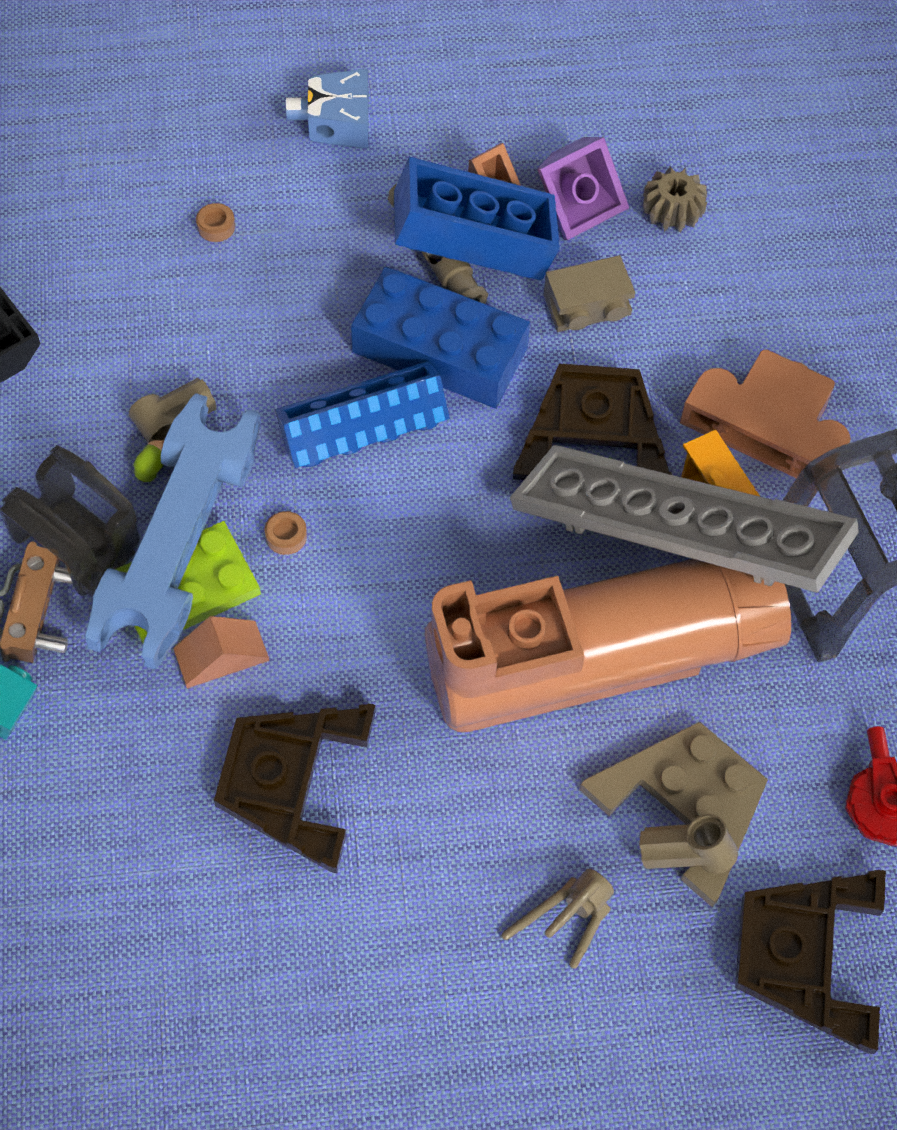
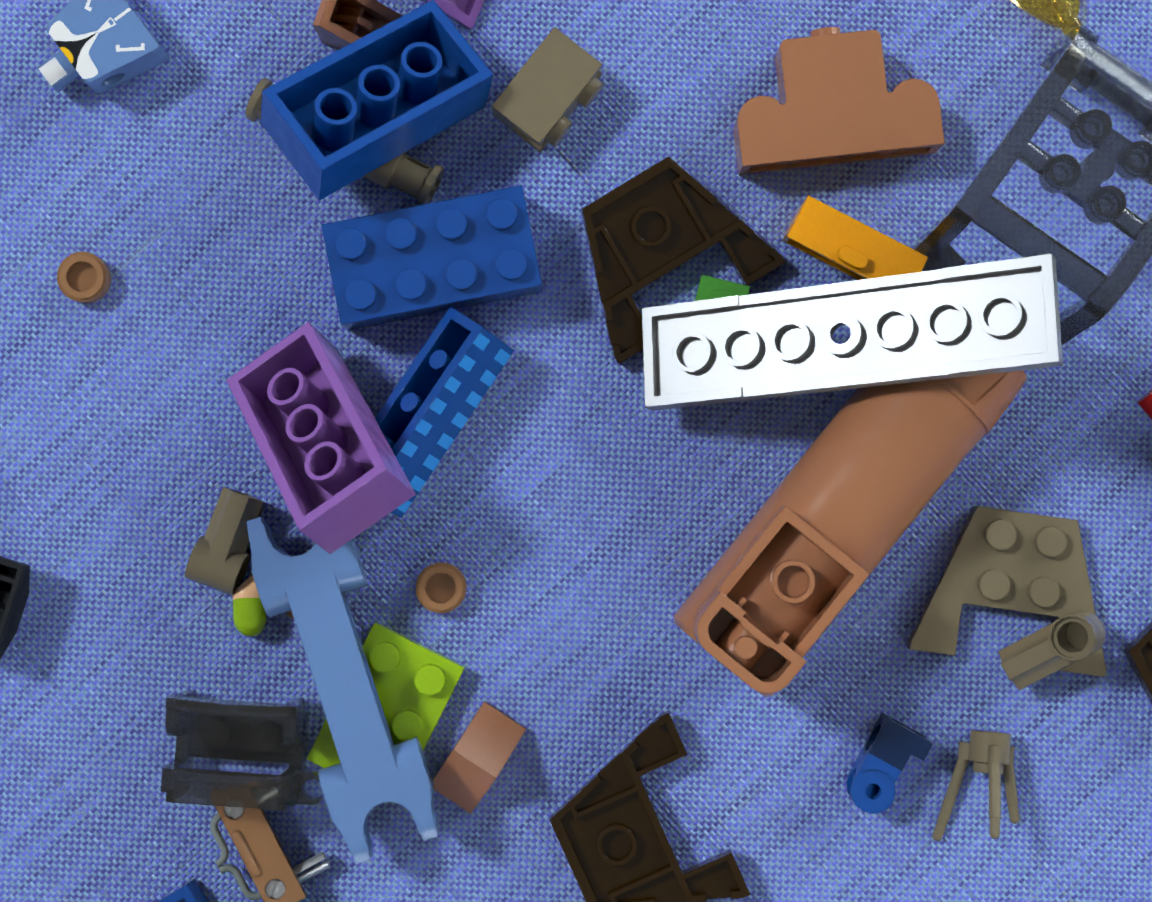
camera: 35 degrees left, 25 degrees up
none -> medium lavender brick [226,321,416,554]
none -> leg [846,712,933,814]

